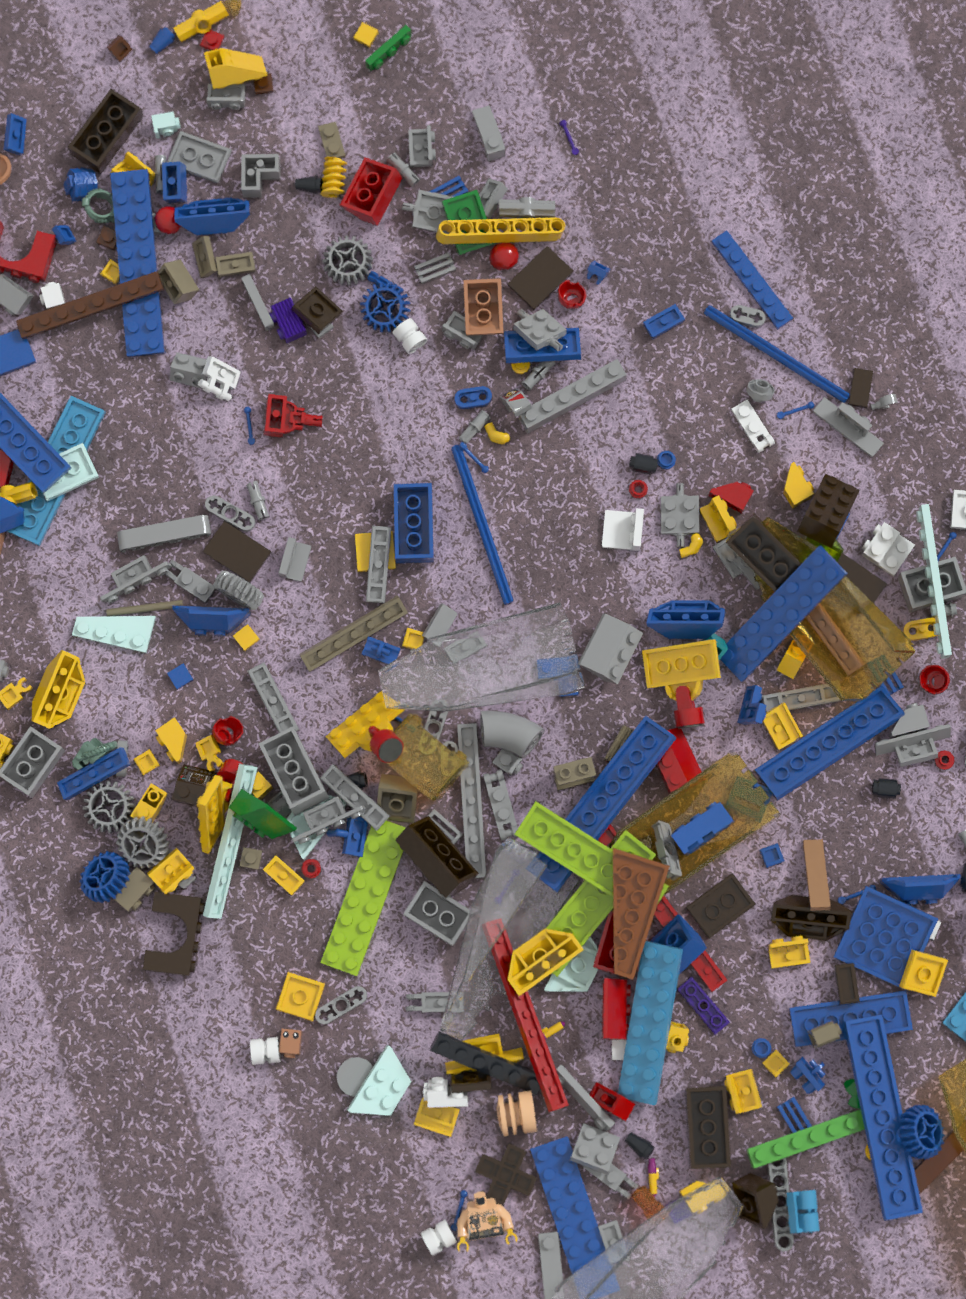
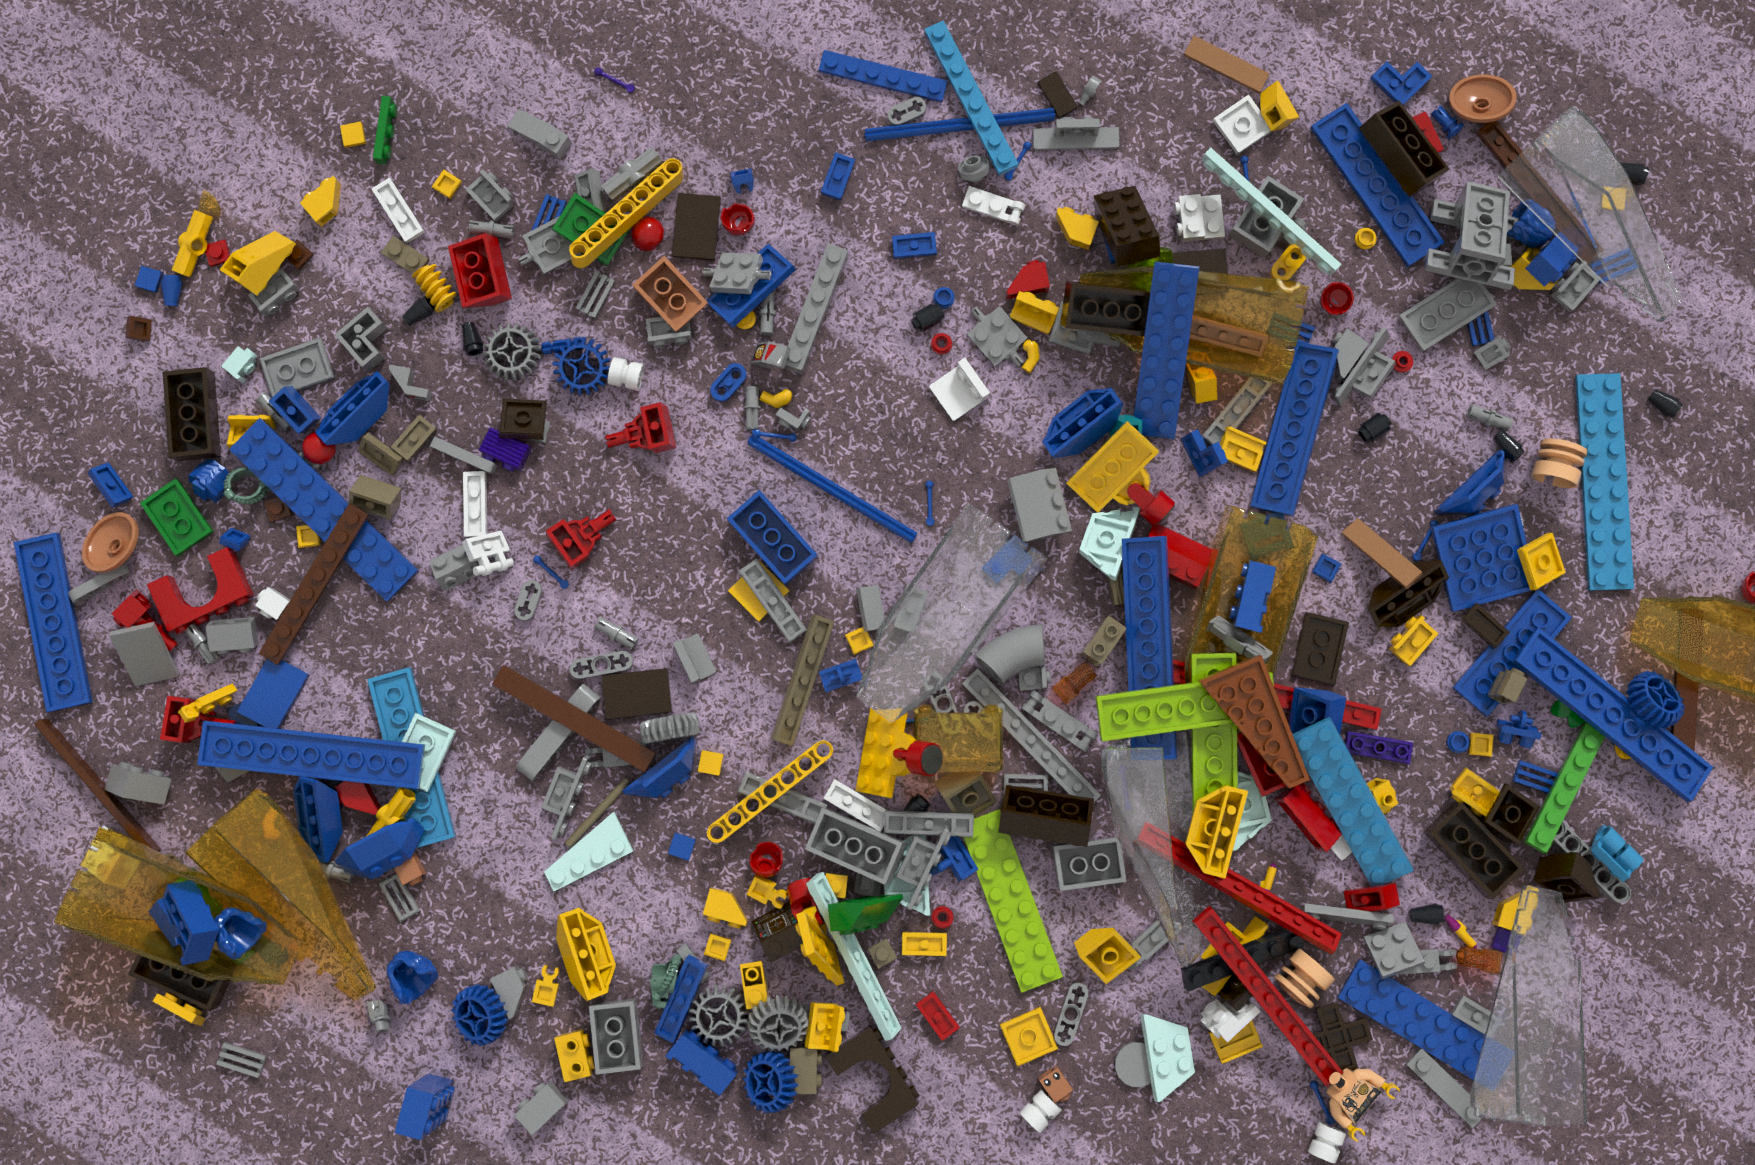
camera: 40 degrees left, 5 degrees up
none -> blue tile [135,266,164,293]
none -> green plate [140,478,214,557]
none -> yellow slope [300,176,341,227]
none -> white plate [372,177,425,244]
none -> light grey slope [389,364,433,401]
none -> yellow tile [432,169,462,200]
none -> black cone [462,322,484,356]
none -> white plate [463,471,487,538]
none -> reddish brown tile [492,665,656,772]
none -> light grey beam [515,580,543,621]
none -> red brick [605,402,677,453]
none -> blue wedge [665,1029,738,1096]
none -> yellow beam [707,740,834,843]
none -> light grey bracket [776,407,811,432]
none -> white plate [824,779,886,832]
none -> blue plate [892,232,937,259]
none -> red plate [915,991,960,1041]
none -> dark azure plate [924,20,1018,176]
none -> blue hinge [925,480,935,526]
none -> clear orange piece [1051,662,1097,705]
none -> yellow slope [1074,928,1141,984]
none -> light aqua wing [1079,507,1140,581]
none -> red plate [1192,906,1344,1087]
none -> dark brown slope [1483,783,1540,845]

